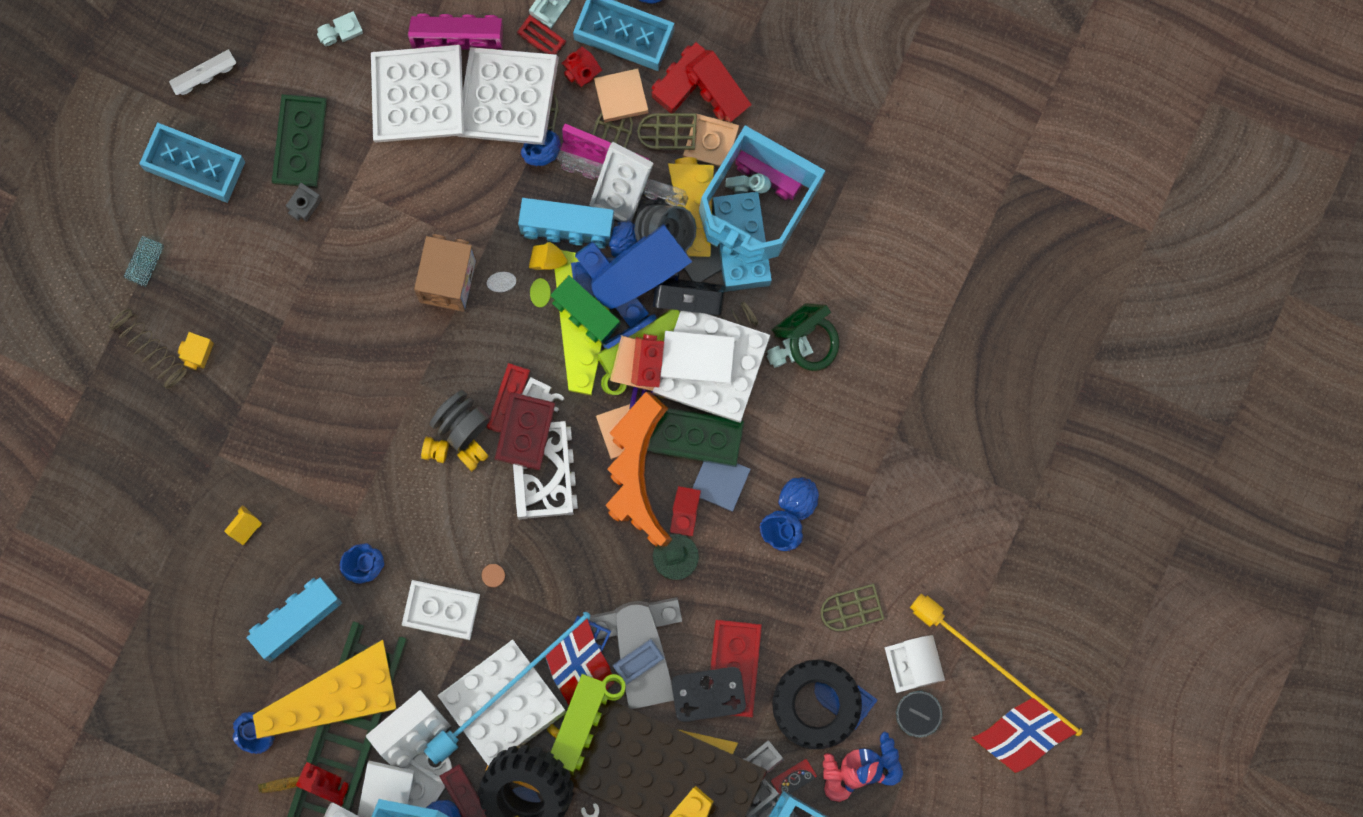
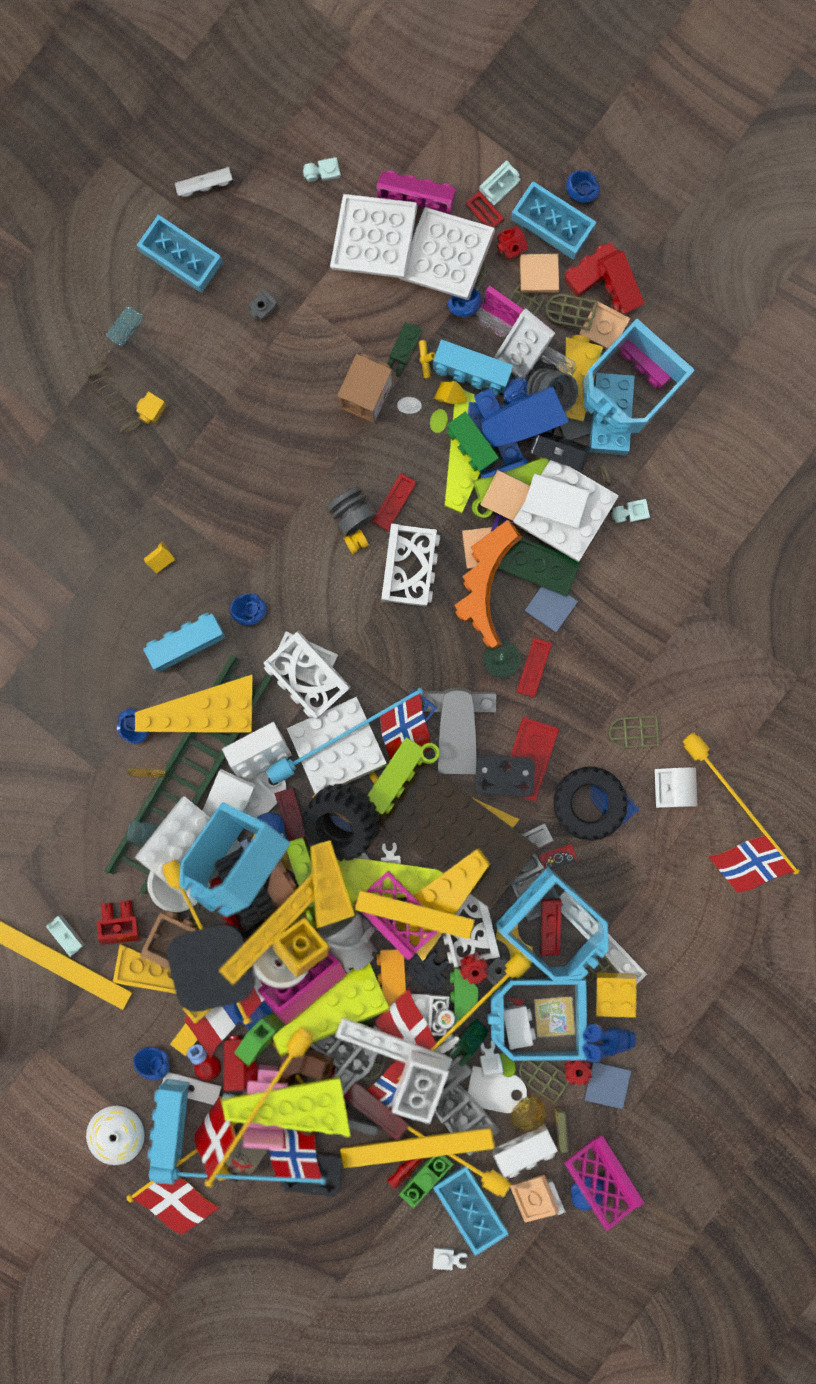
camera: 20 degrees right, 5 degrees up
dark green tile [272,94,328,188] -> none
red hinge [296,762,348,806] -> none
yellow wheel [421,436,449,463] -> none
nougat tile [482,564,505,588] -> none
dark red tile [494,392,555,471] -> none
white plate [522,377,564,412] -> none
sand blue tile [613,639,665,685] -> none
red brick [631,334,664,388] -> none
red slope [670,486,701,536] -> none
light aqua plate [725,173,771,194] -> none
blue hair [760,511,803,551] -> none
dark green tile [771,303,839,371] -> none
blue hair [778,477,819,520] -> none
hair [823,731,903,802] -> none
black tile [895,691,943,738] -> none
none -> white fence [263,630,351,719]
none -> dark green hinge [387,322,422,377]
none -> yellow piece [419,340,436,379]
none -> red tile [516,638,552,698]

